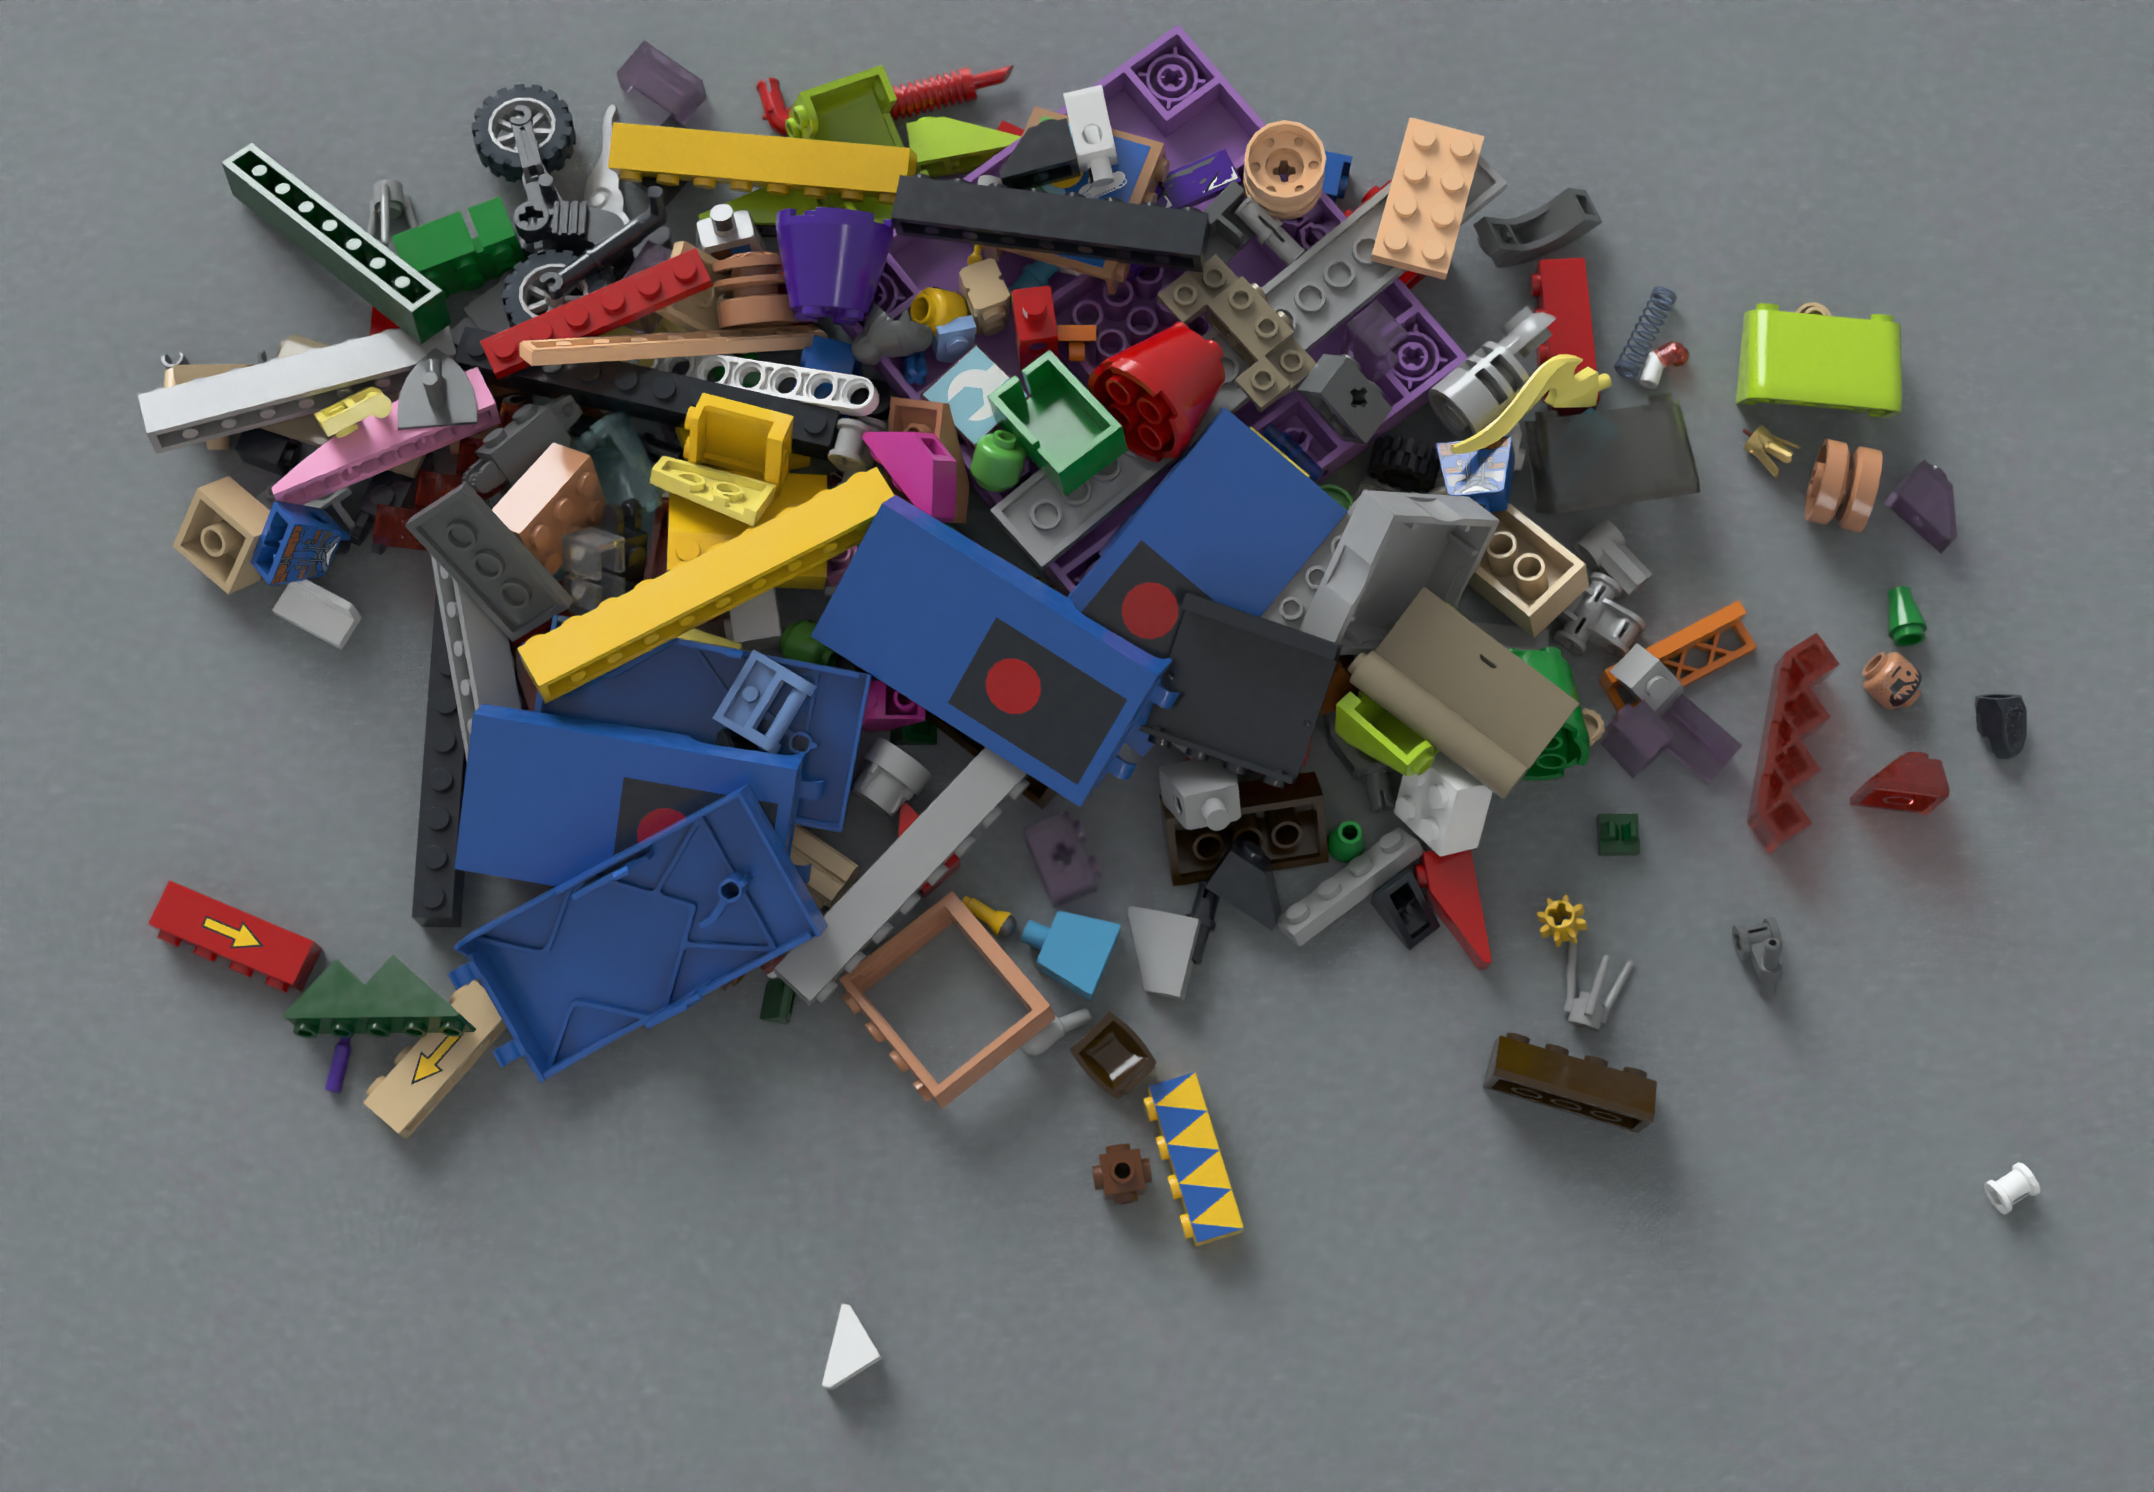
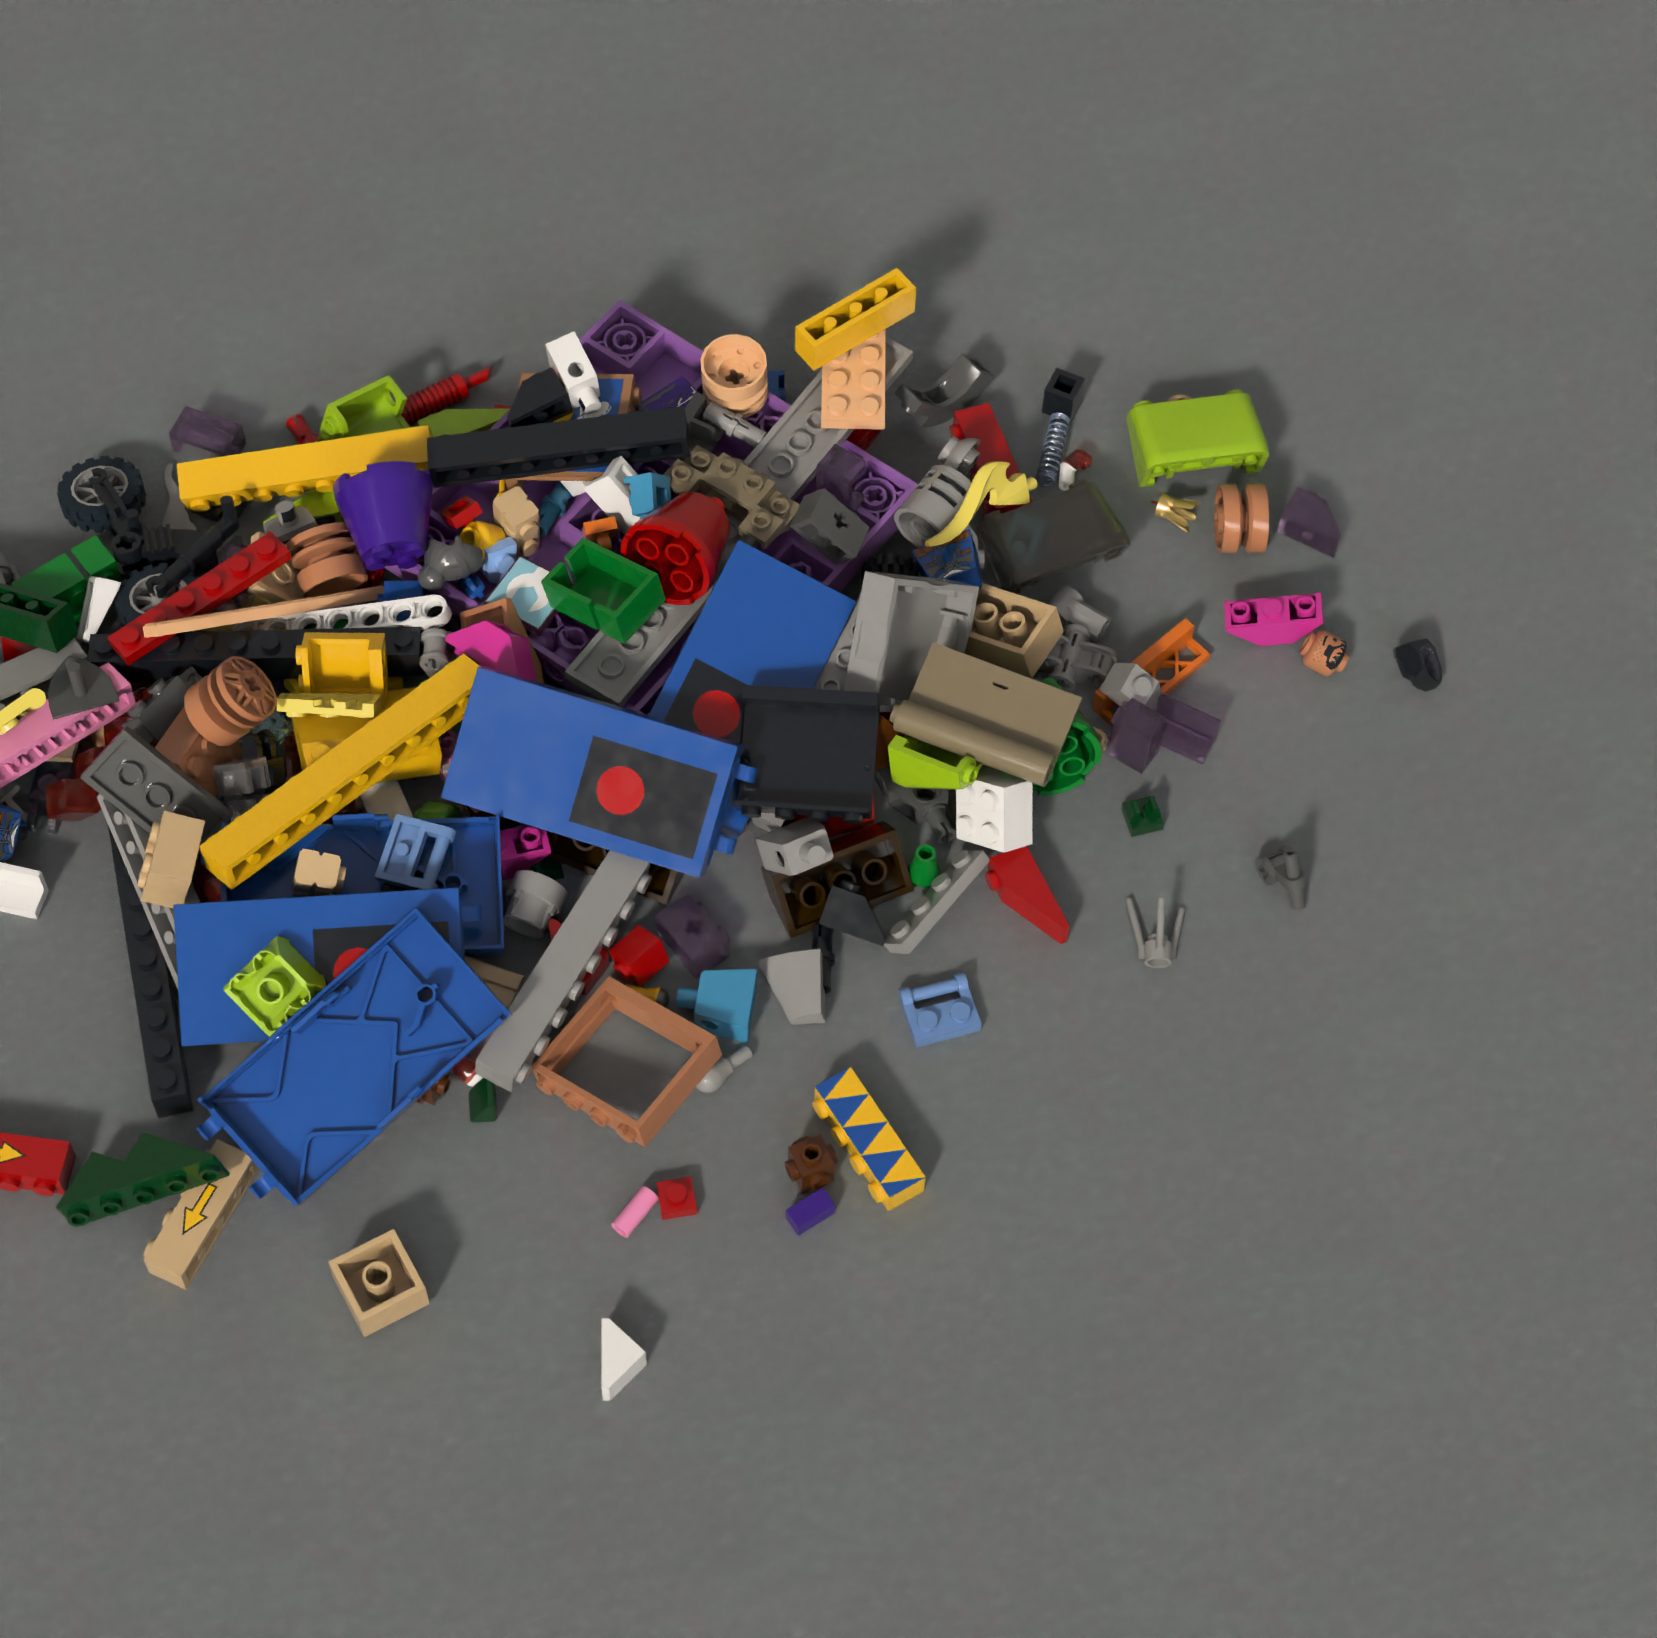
camera: 15 degrees left, 15 degrees down
dark purple piece [325,1037,352,1093] -> none
bright green head [970,430,1026,492] -> none
red torso [1011,286,1059,373] -> none
dark brown piece [1069,1011,1157,1100] -> none
black slope [1371,868,1440,950] -> none
dark brown slope [1482,1033,1657,1133] -> none
yellow gear [1536,895,1588,947] -> none
clear red brick [1747,633,1840,854] -> none
clear red slope [1850,752,1950,815] -> none
green cone [1887,586,1928,647] -> none
white bush [1984,1162,2041,1214] -> none
none -> white slope [77,576,121,643]
none -> tan brick [137,811,205,909]
none -> nougat wheel [184,656,277,746]
none -> lime slope [223,936,326,1038]
none -> tan brick [291,848,347,896]
none -> tan brick [328,1229,430,1337]
none -> red plate [439,495,483,530]
none -> white panel [584,456,640,534]
none -> red brick [609,925,670,987]
none -> bright pink axle [611,1186,659,1238]
none -> dark azure brick [624,472,671,519]
none -> red plate [656,1176,697,1220]
none -> dark purple piece [786,1188,835,1236]
none -> yellow brick [795,268,916,371]
none -> medium blue plate [898,972,982,1048]
none -> black brick [1042,368,1085,422]
none -> dark pink slope [1224,593,1323,646]

